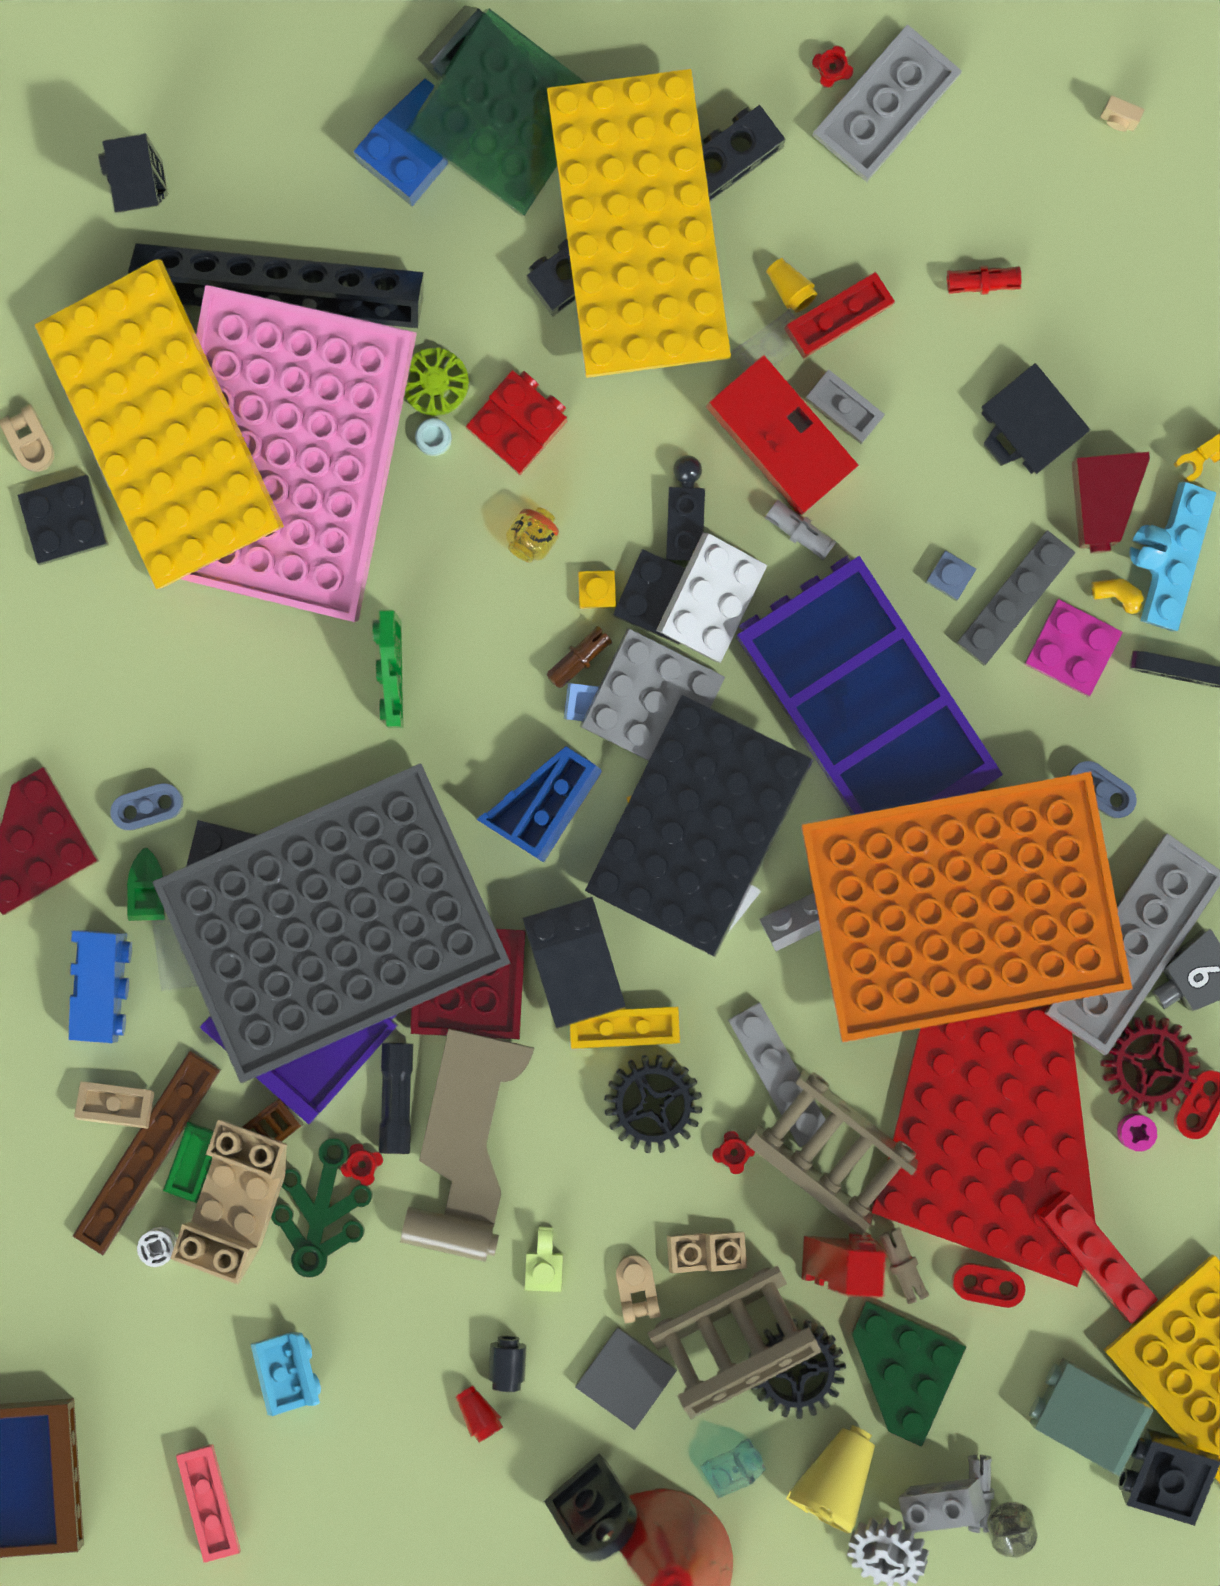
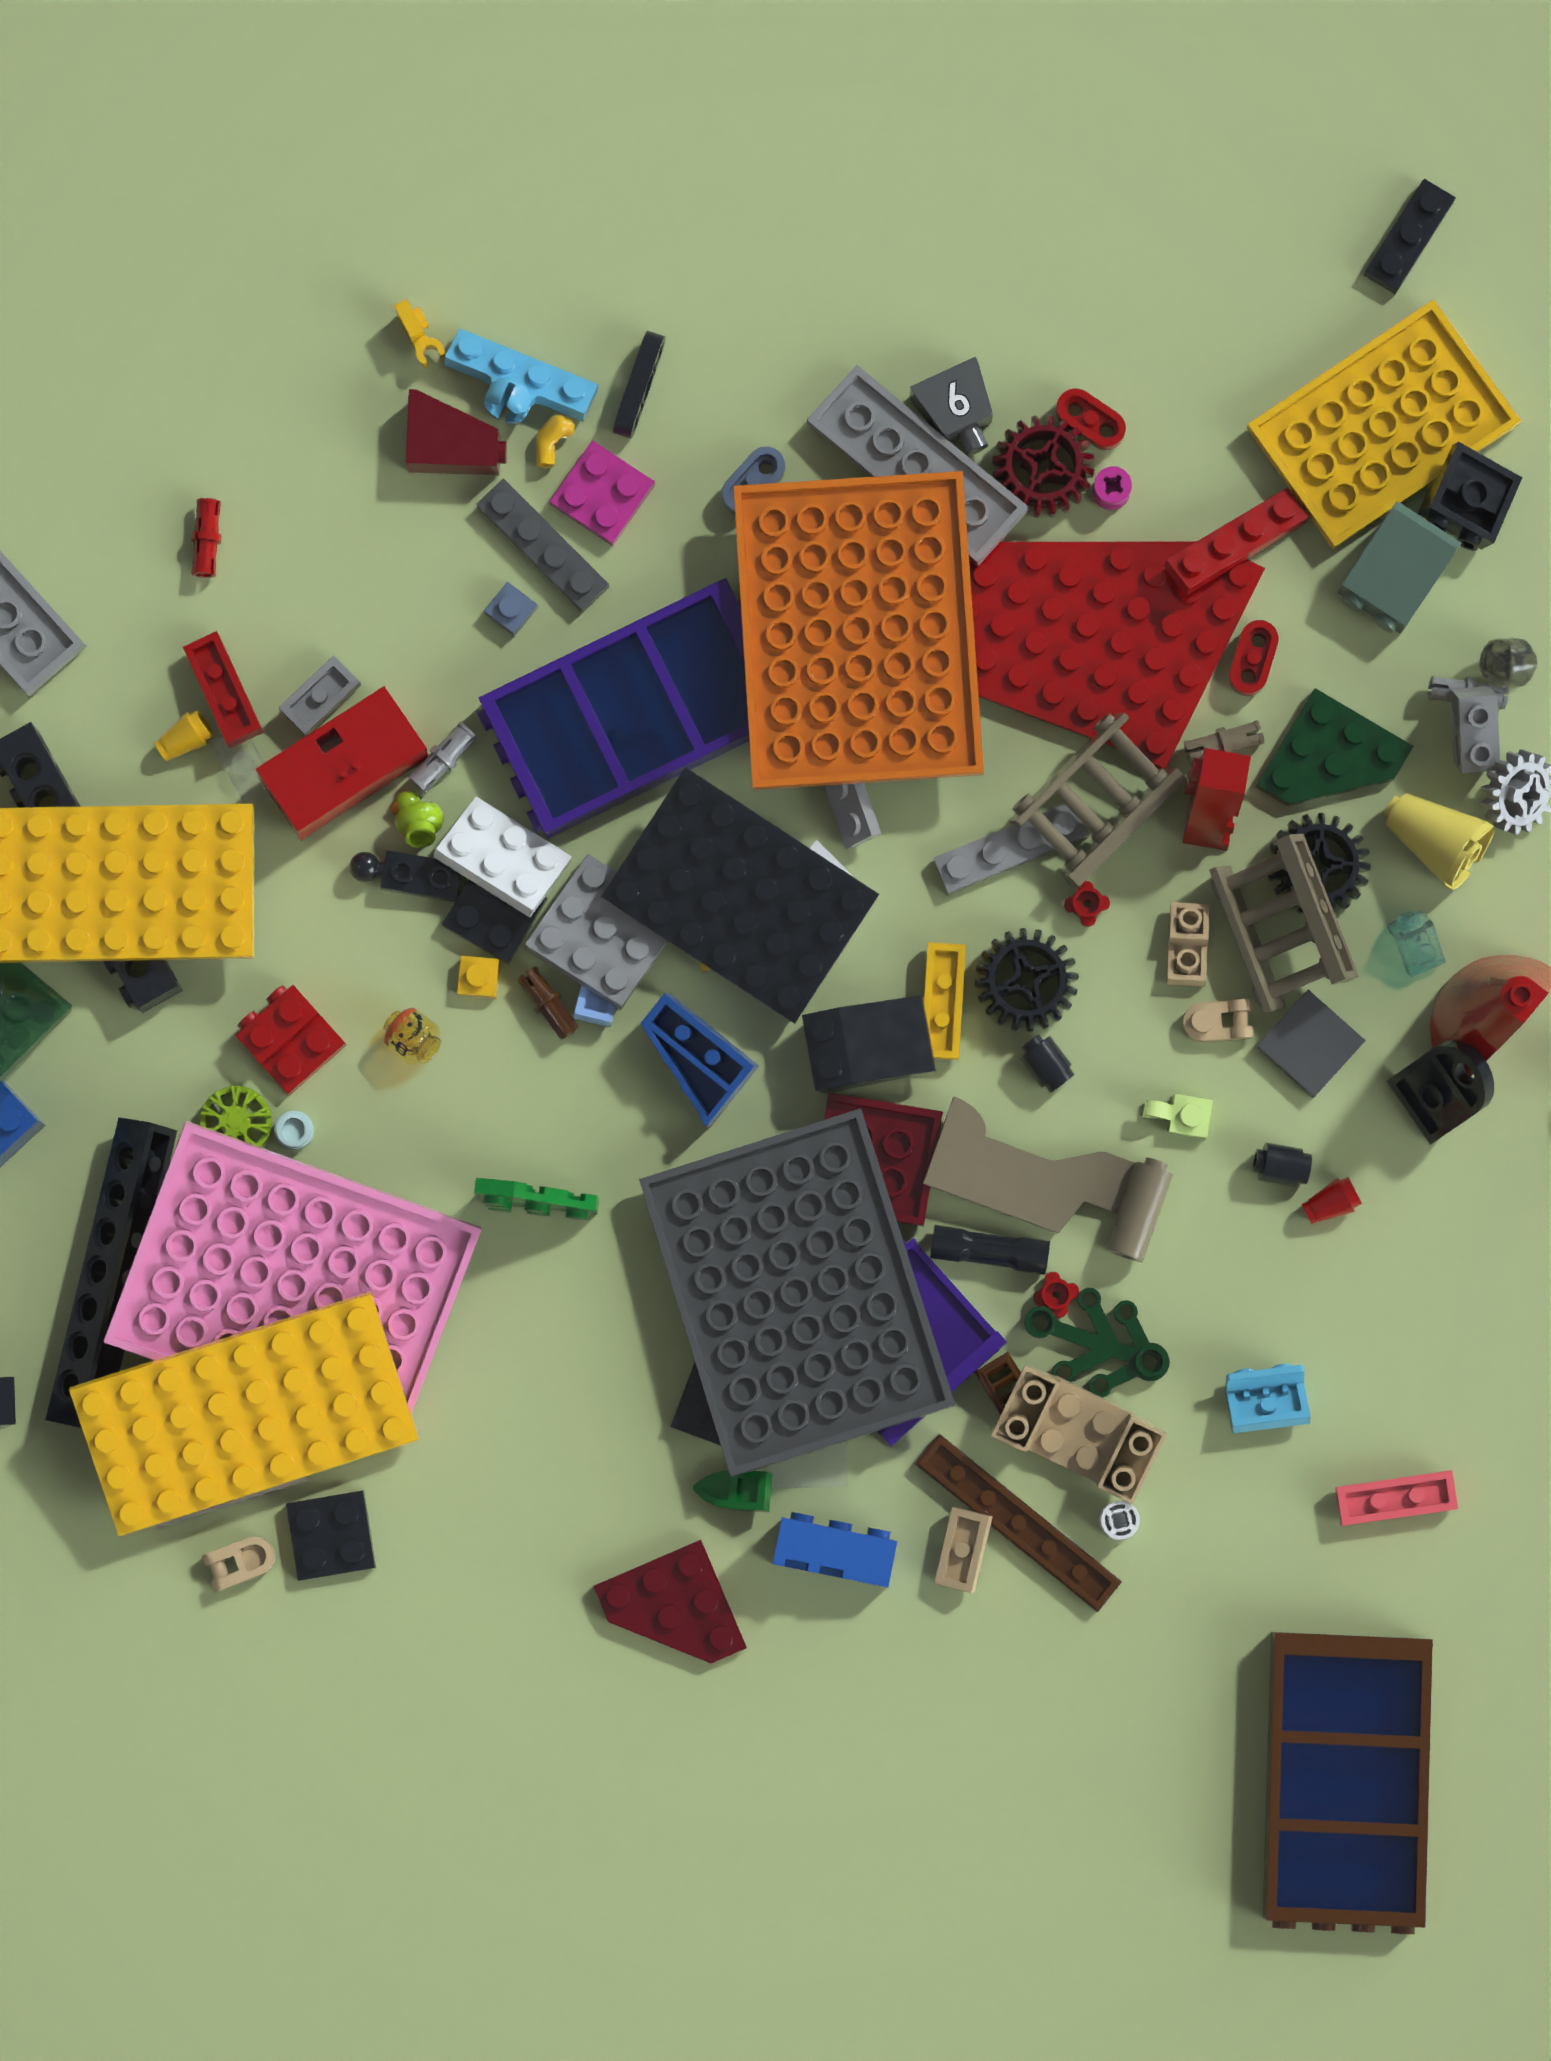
camera: 80 degrees left, 5 degrees down
sand blue plate [110,783,184,831] -> none
green tile [163,1121,214,1203] -> none
black piece [981,362,1091,475] -> none
tan plate [1100,95,1145,132] -> none
none -> lime animal [390,790,444,848]
none -> black brick [1019,1034,1075,1093]

